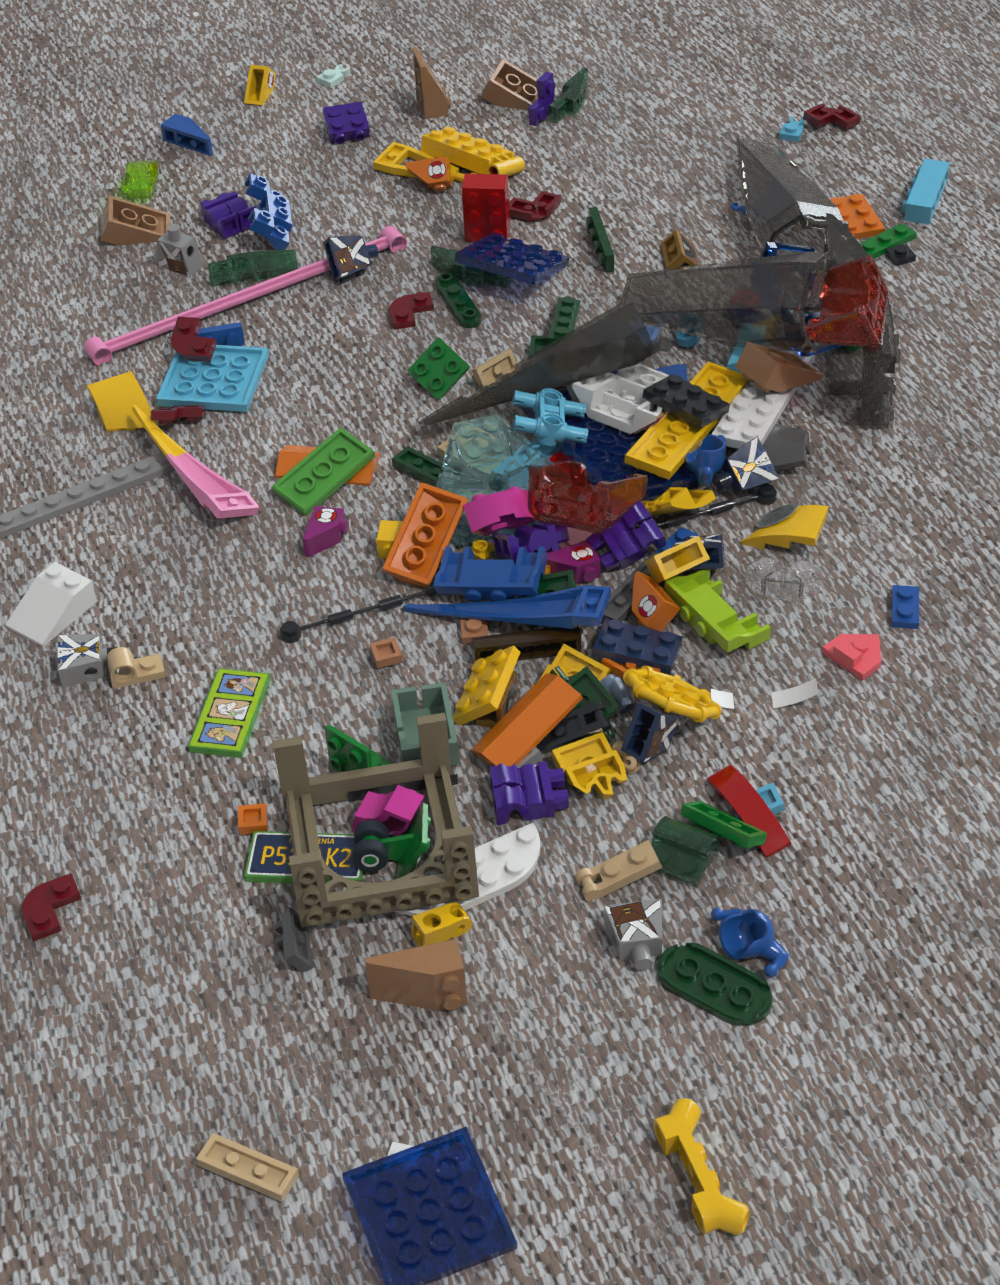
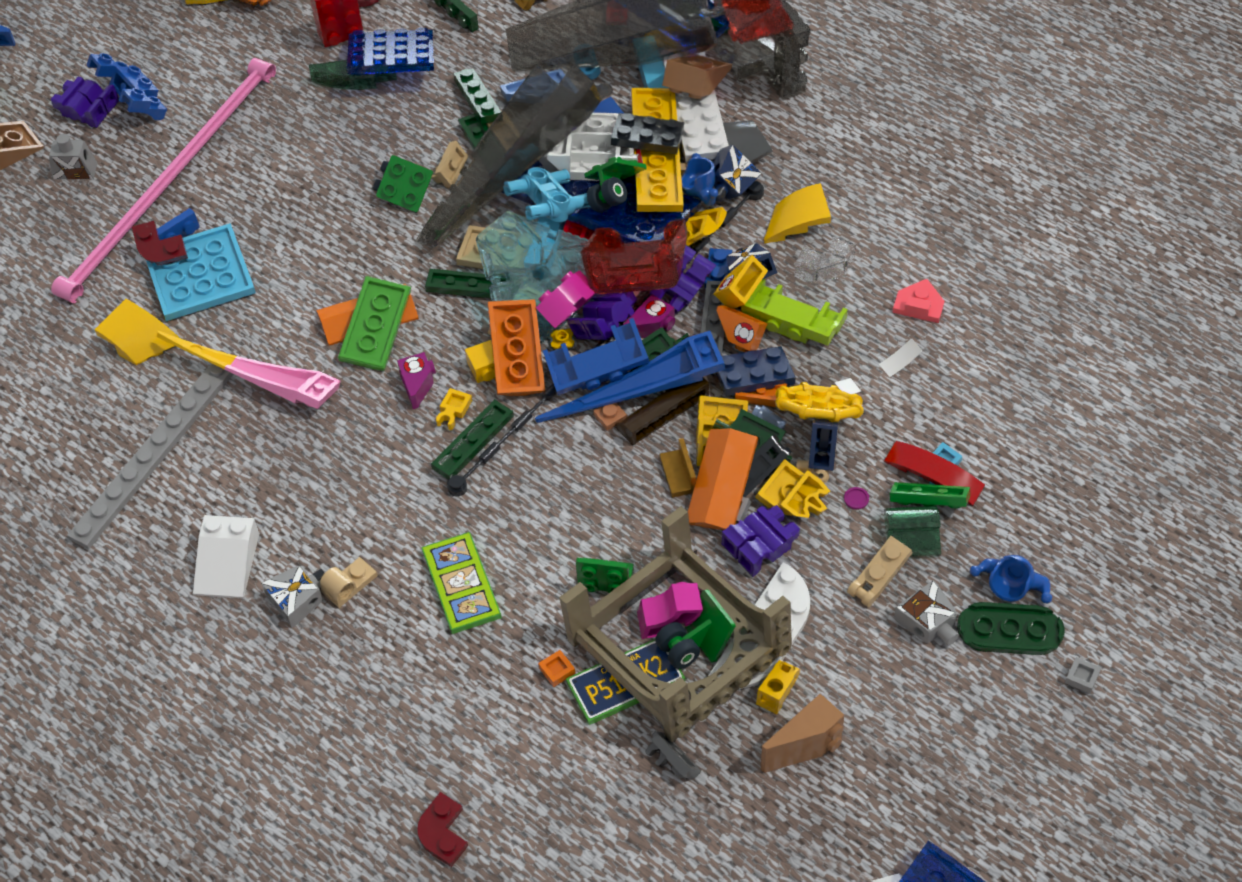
camera: 30 degrees left, 10 degrees up
dark red plate [151,405,205,424] -> none
clear green slope [208,250,299,286] -> none
torso [323,236,378,282] -> none
nougat plate [370,637,403,669] -> none
dark red plate [389,292,434,330] -> none
sand green piece [391,682,459,766] -> none
dark green plate [435,273,481,328] -> none
yellow plate [453,645,520,725] -> none
yellow plate [653,1098,750,1236] -> none
light grey sticker [755,504,797,528] -> none
blue plate [891,585,919,629] -> none
none -> dark green plate [431,399,514,480]
none -> yellow plate [436,388,473,430]
none -> plate [584,157,647,213]
none -> magenta piece [844,487,869,510]
none -> light grey plate [1065,657,1102,694]

